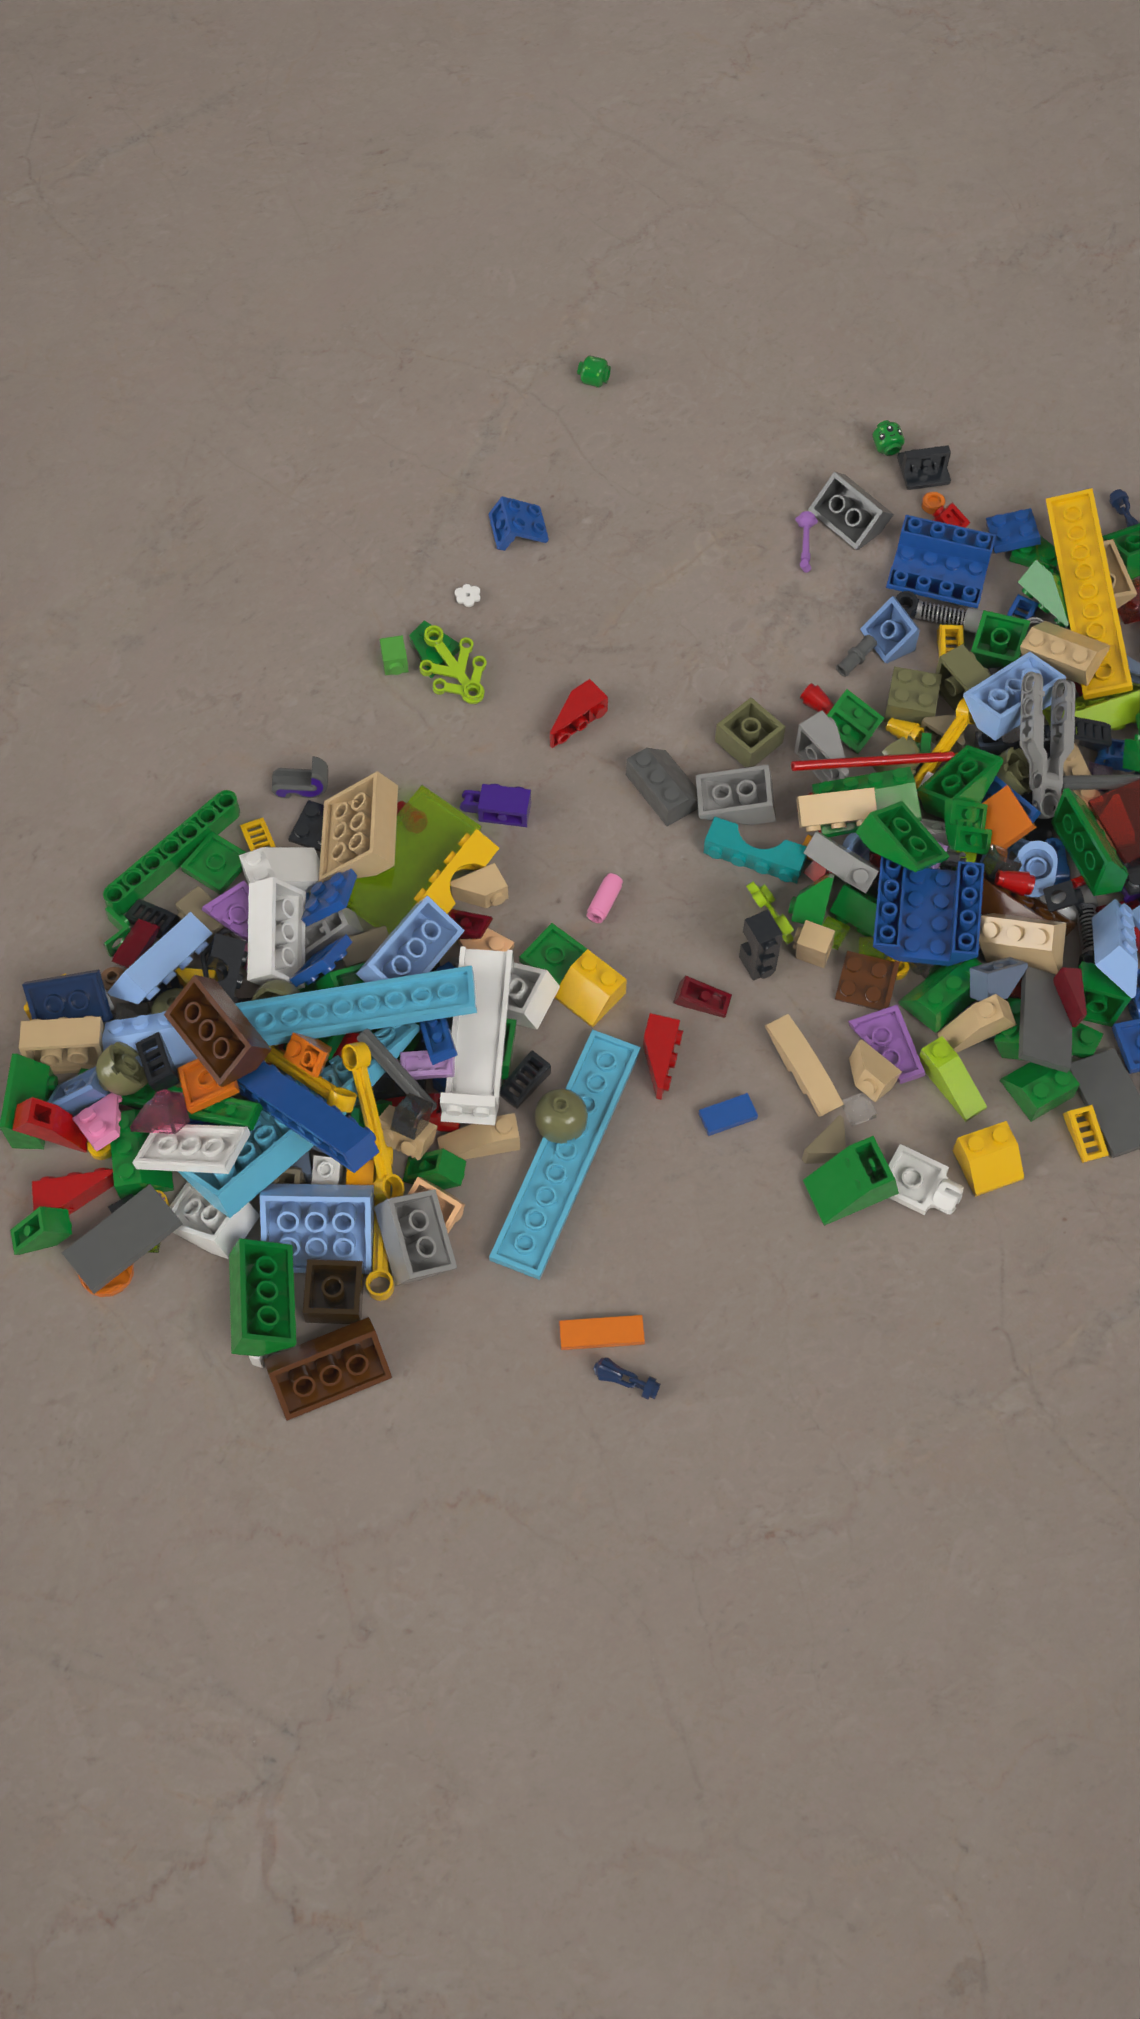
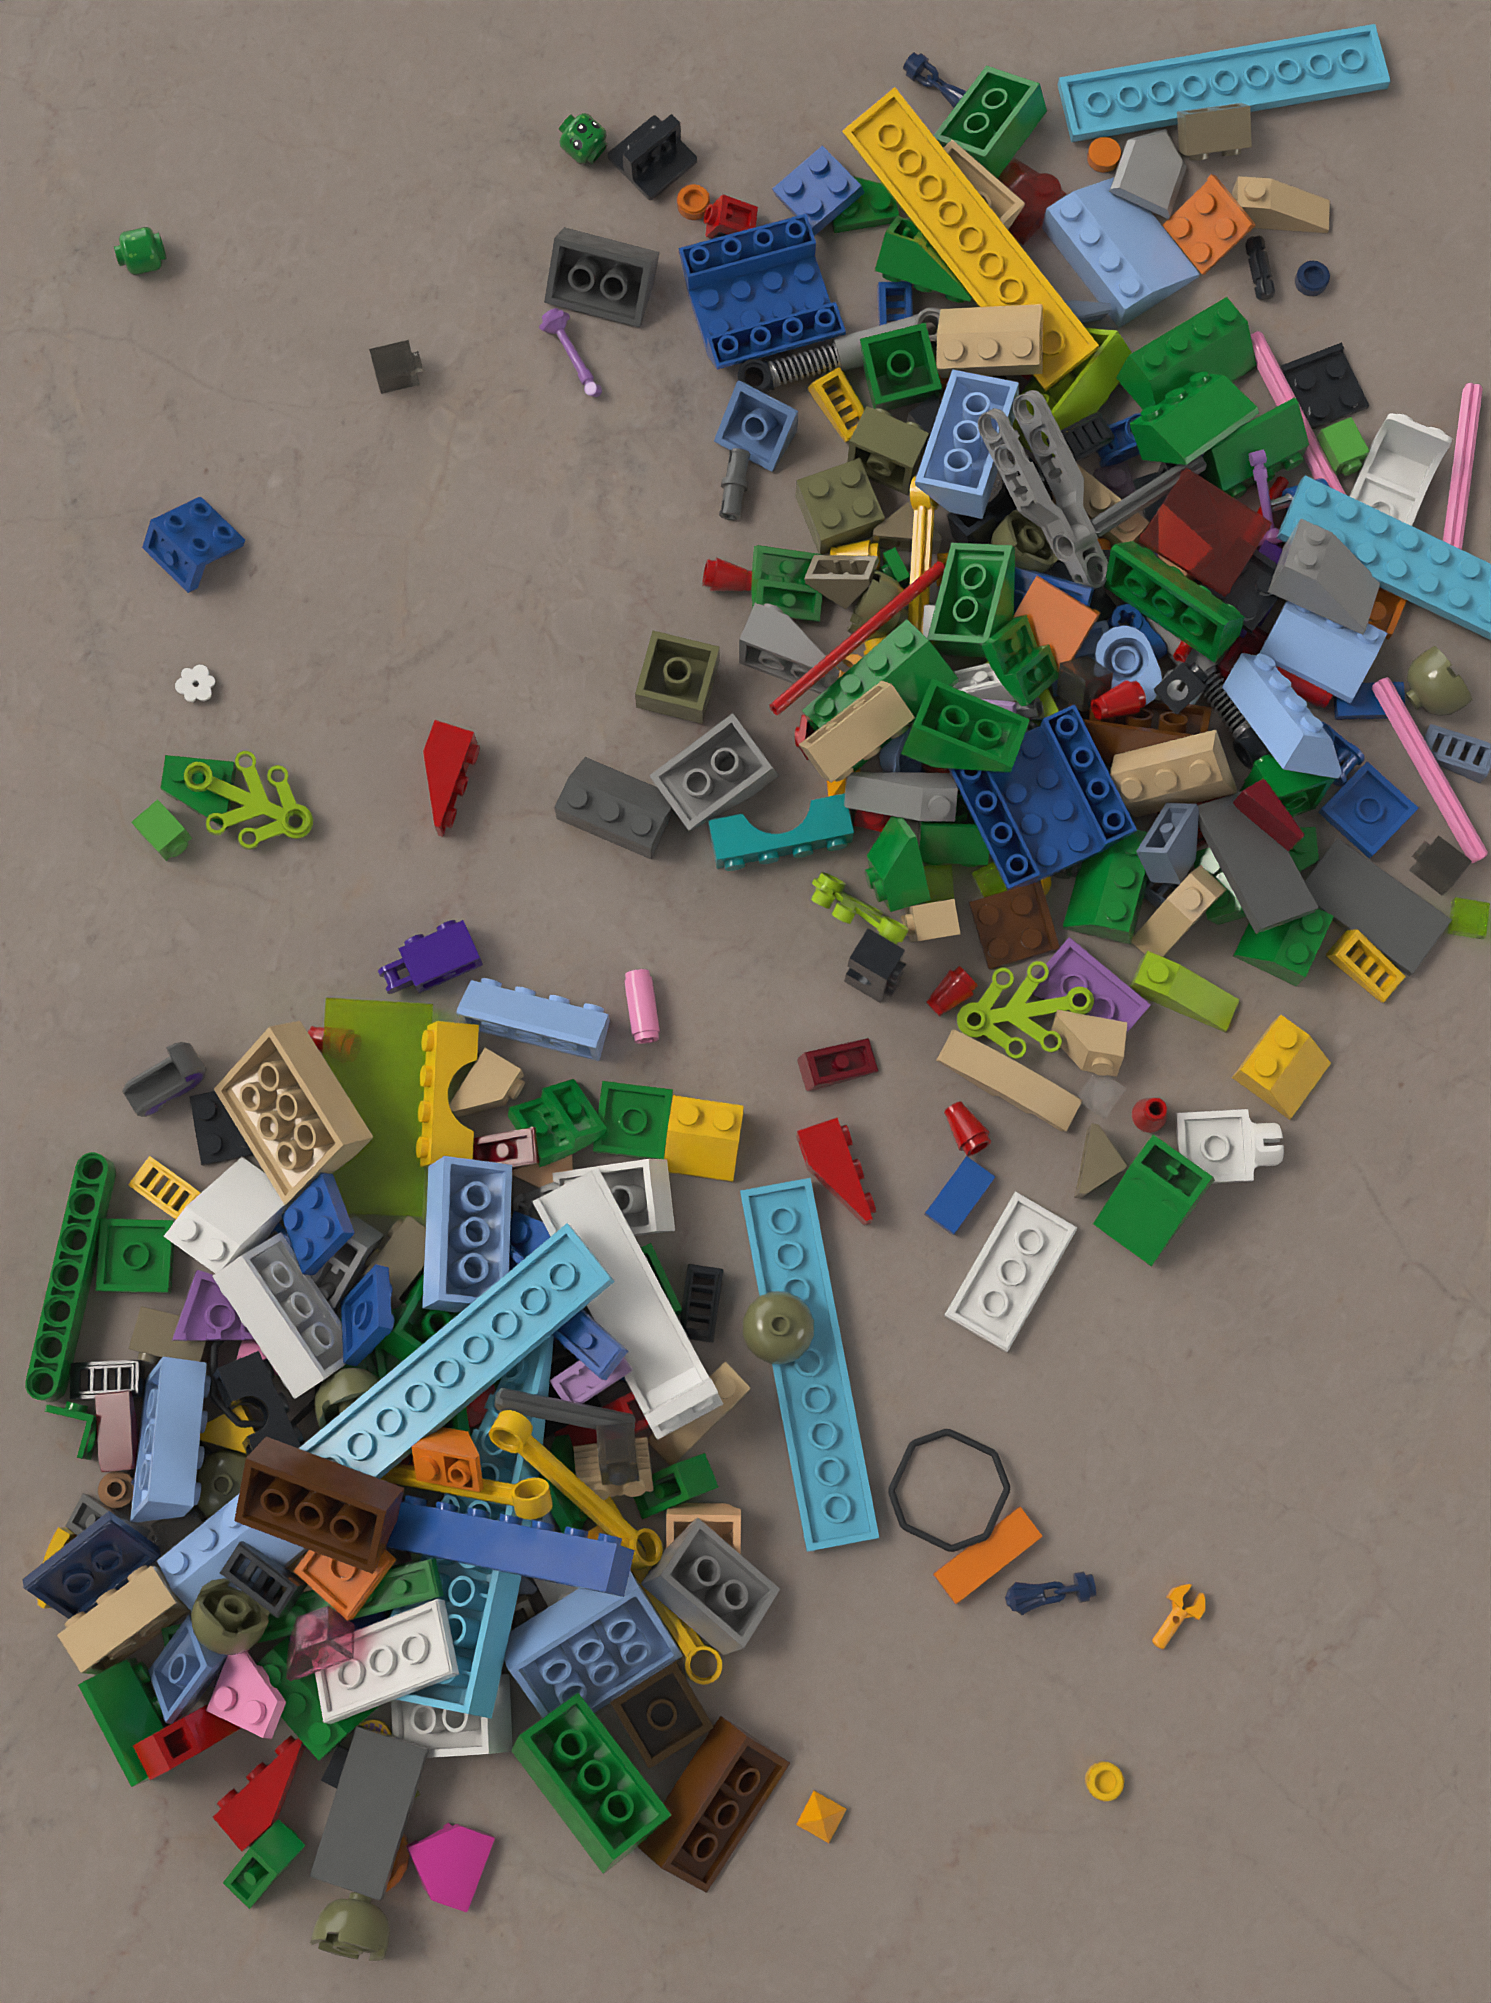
camera: 35 degrees left, 15 degrees up
none -> olive cylinder [310,1892,390,1961]
none -> clear smoke brick [369,340,423,394]
none -> dark pink slope [406,1823,495,1912]
none -> light blue slope [456,978,610,1061]
none -> green slope [508,1079,607,1167]
none -> light orange slope [796,1790,847,1843]
none -> dark tan slope [804,555,879,609]
none -> black piece [888,1429,1010,1552]
none -> red cone [926,966,978,1017]
none -> red cone [944,1101,991,1156]
none -> white tile [944,1192,1077,1353]
none -> lime plant [957,961,1094,1059]
none -> yellow tile [1085,1761,1124,1801]
none -> red cone [1132,1098,1167,1133]
none -> light orange bar [1152,1584,1205,1649]

